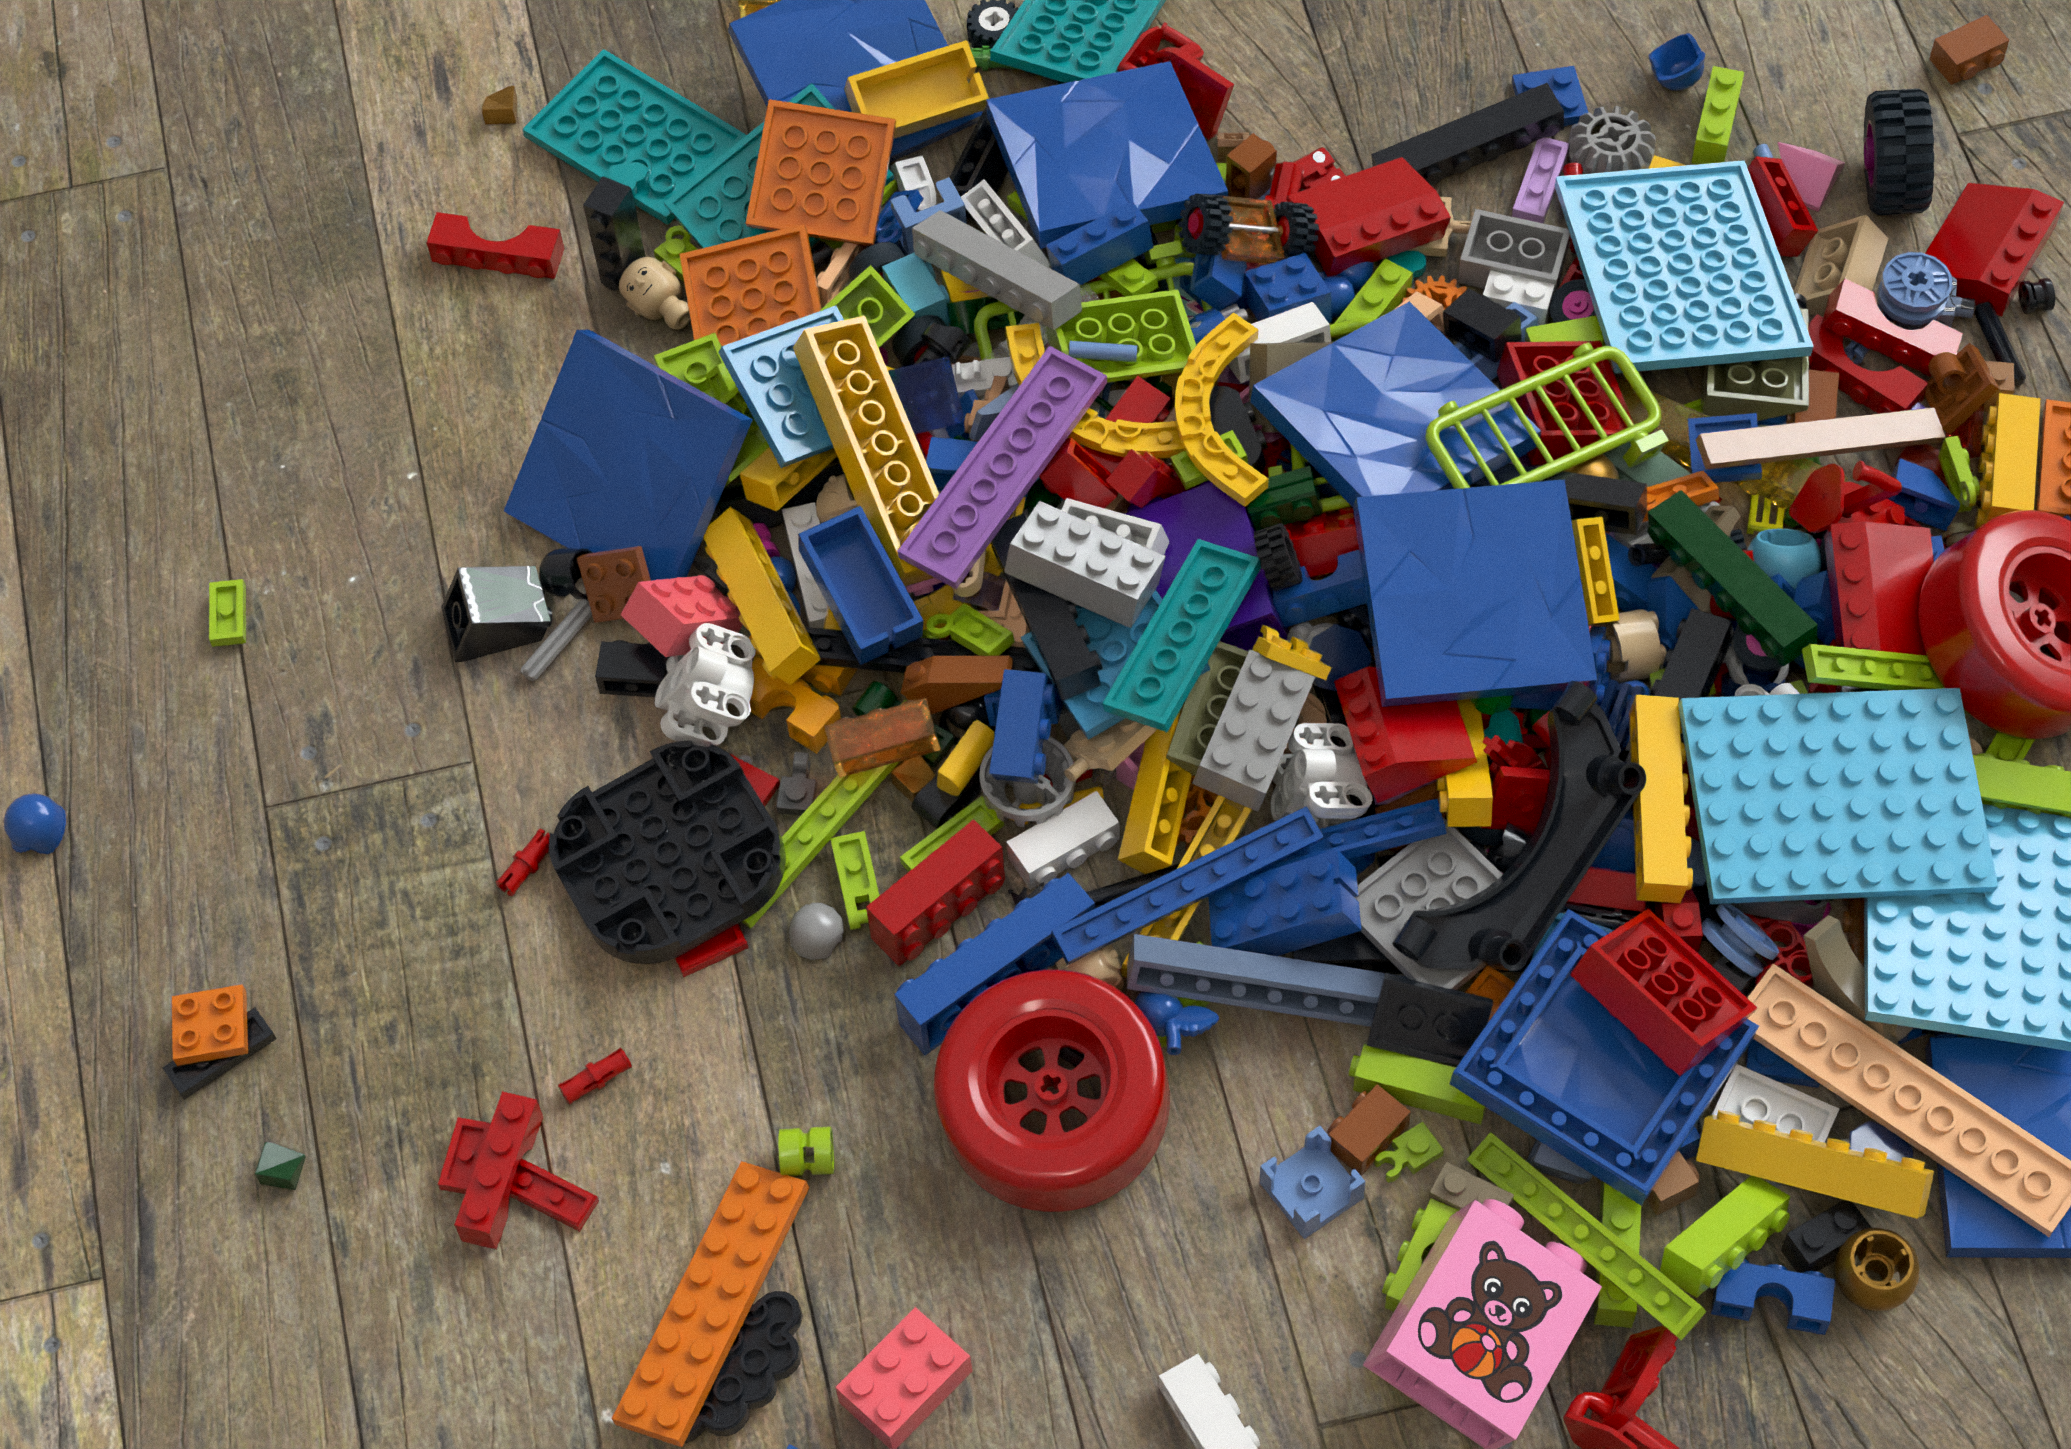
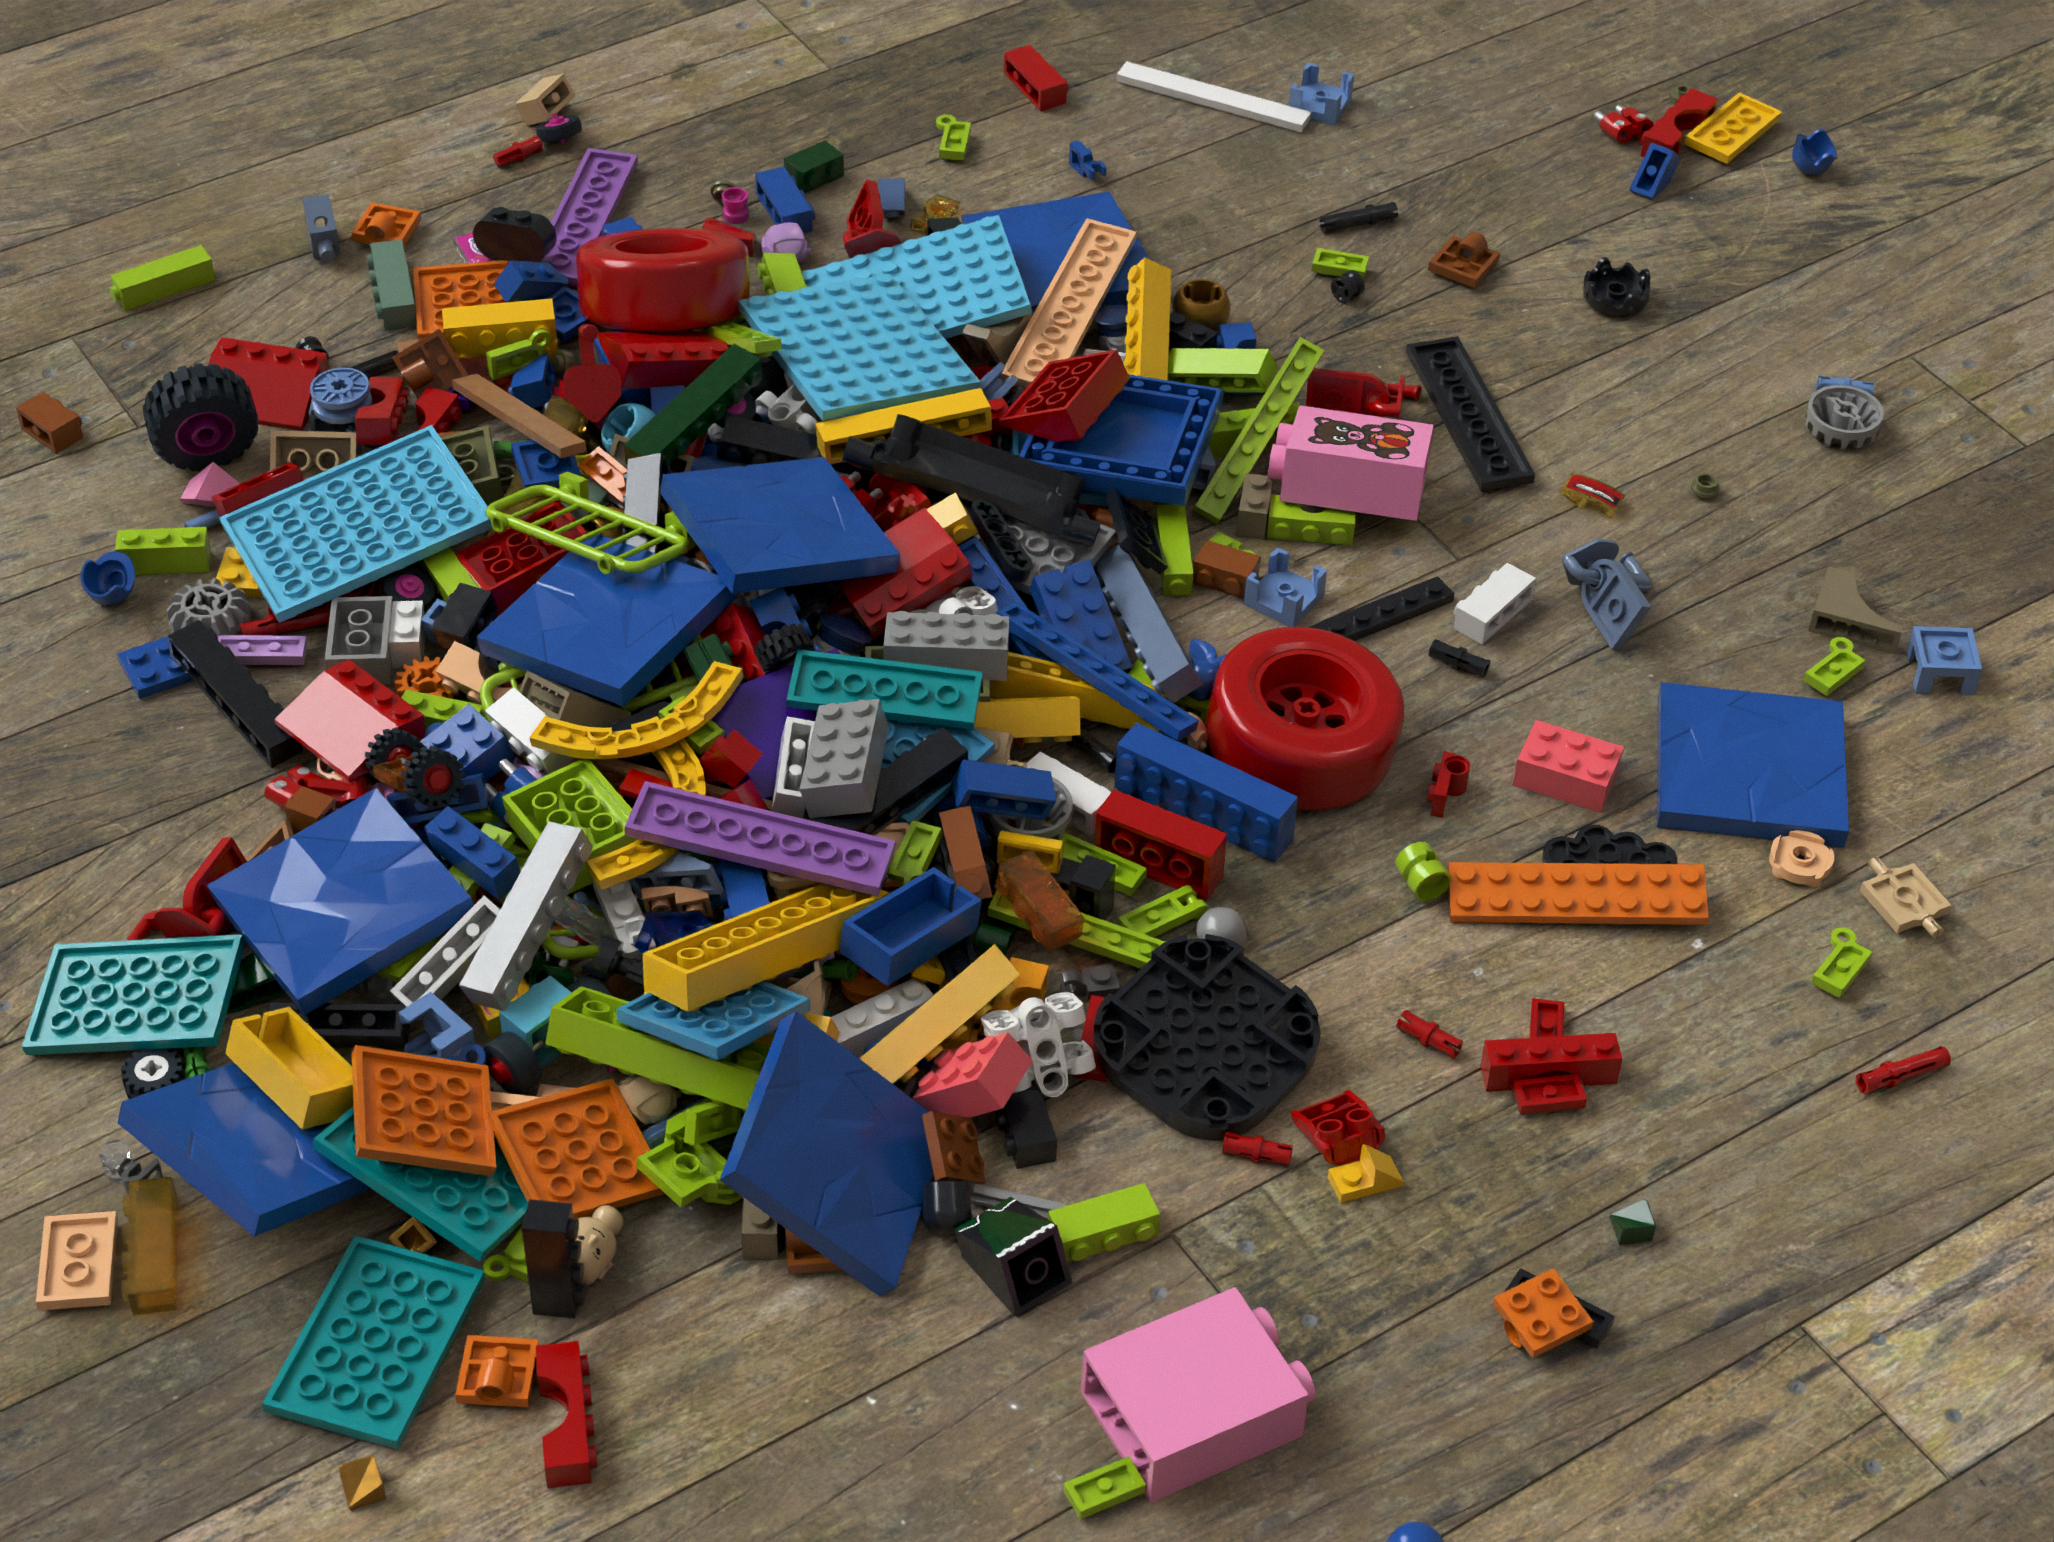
camera: 115 degrees left, 15 degrees down
teal tile [610,162,649,197] -> none
medium blue piece [1069,341,1137,362] -> none
yellow plate [1252,625,1332,680] -> none
none -> orange plate [455,1335,540,1408]
none -> black beam [969,499,1033,582]
none -> lime brick [1048,1183,1160,1262]
none -> black brick [1069,855,1116,921]
none -> bright pink brick [1081,1287,1316,1503]
none -> red slope [1291,1090,1386,1166]
none -> black plate [1310,576,1454,641]
none -> yellow slope [1327,1144,1404,1203]
none -> red plate [1427,751,1471,818]
none -> black pin [1428,639,1491,678]

